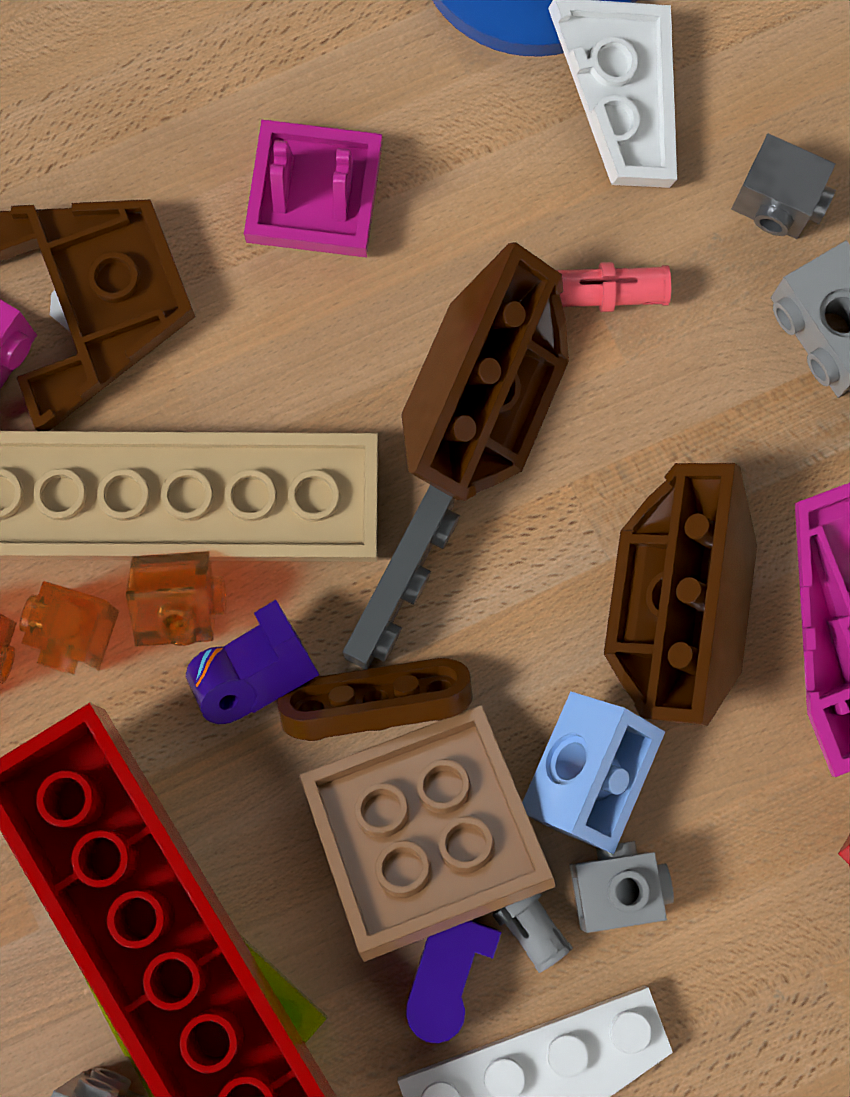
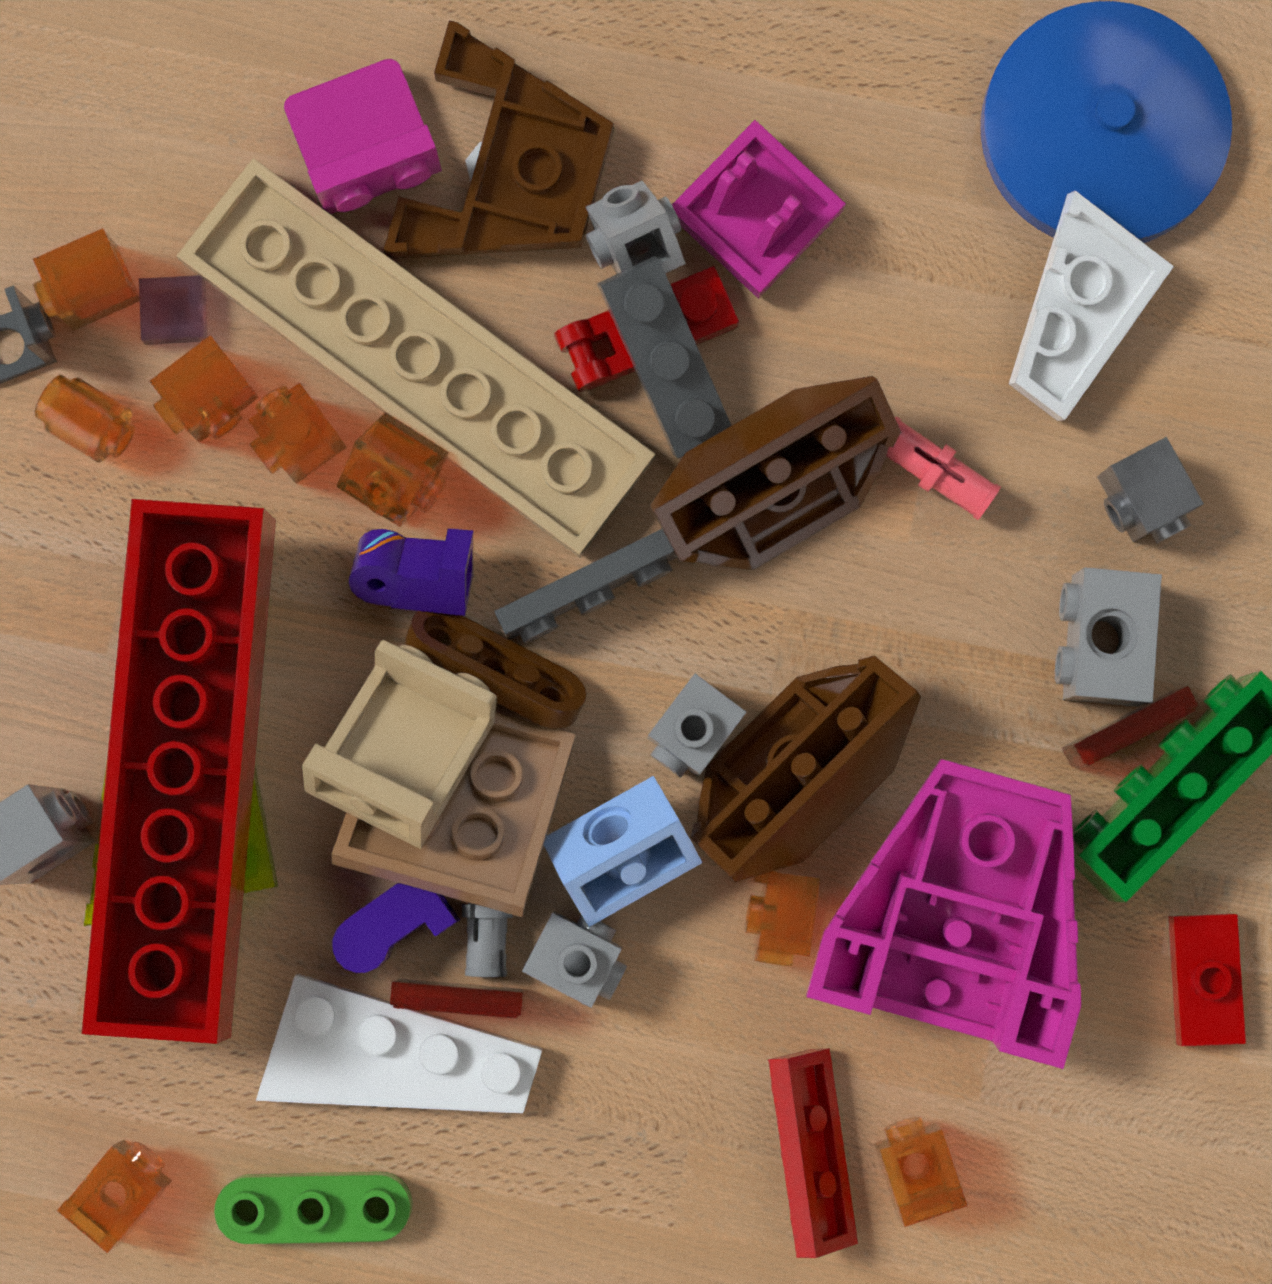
camera: 35 degrees right, 5 degrees up
none -> tan panel [302,640,497,849]
none -> clear red tile [390,978,526,1019]
none -> red plate [554,266,739,392]
none -> light grey brick [586,180,686,274]
none -> dark grey plate [597,257,732,458]
none -> light grey brick [647,674,746,778]
none -> clear orange brick [745,871,820,966]

